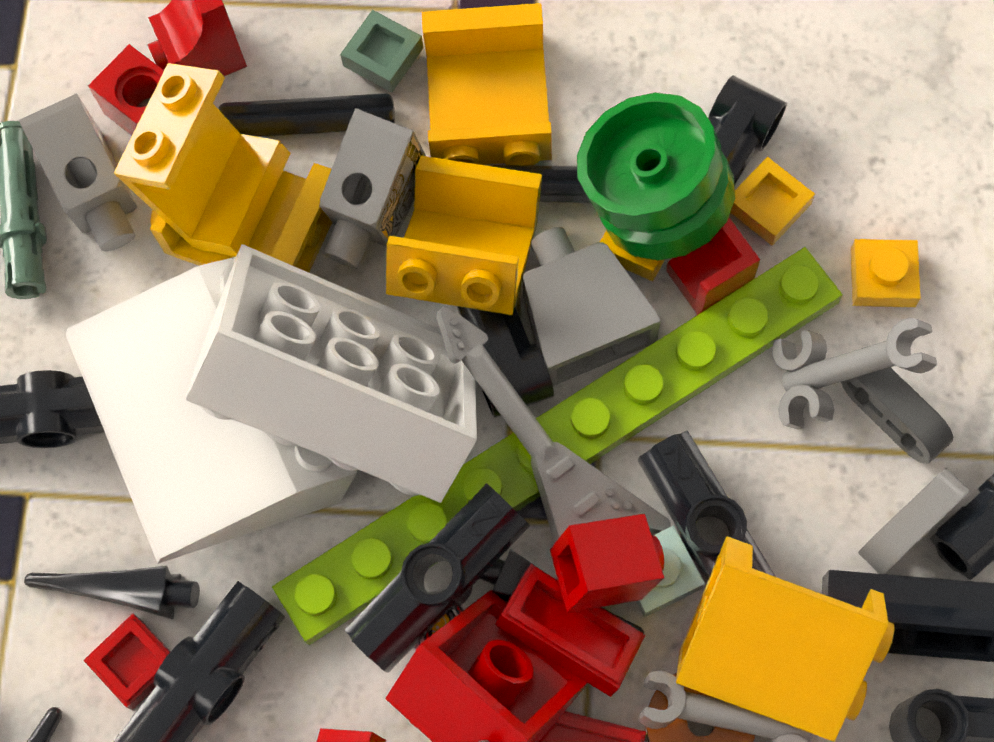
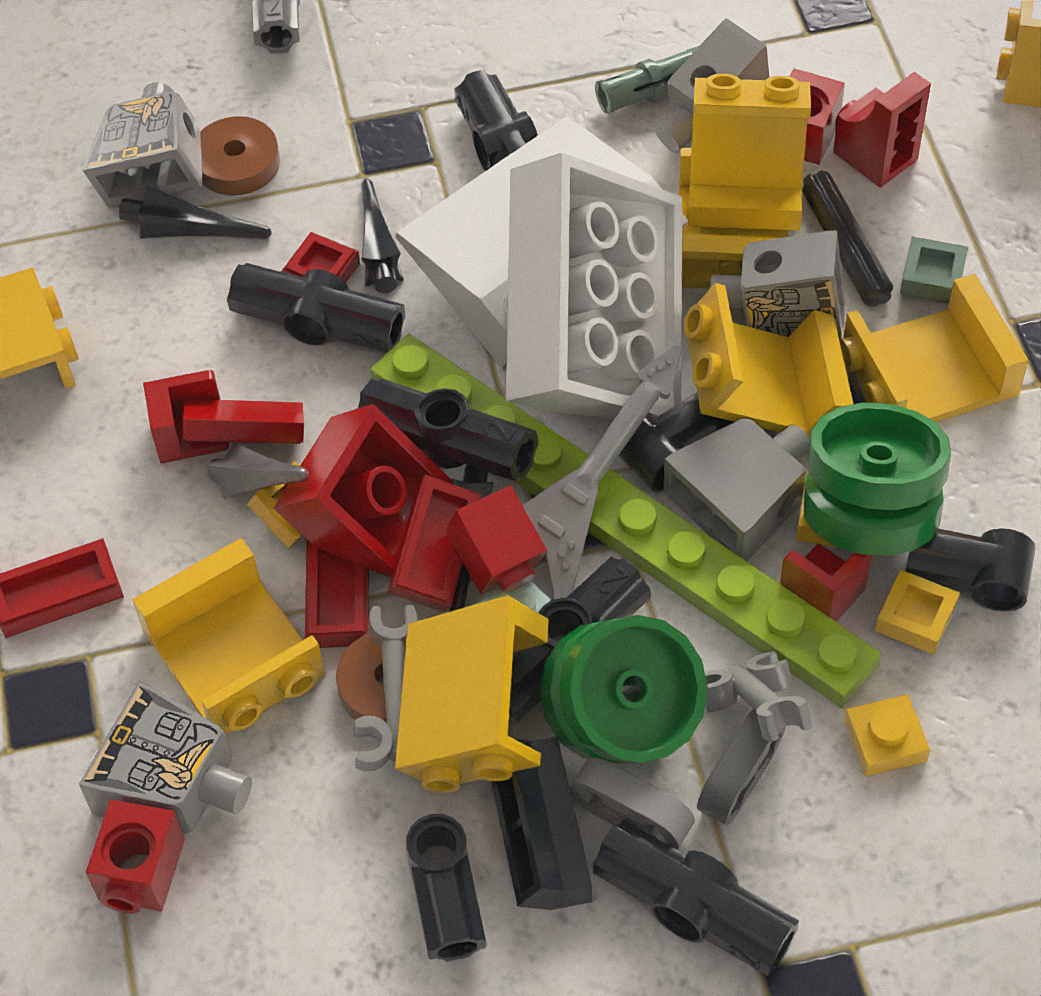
camera: 70 degrees right, 15 degrees down
none -> green wheel [539,615,708,763]

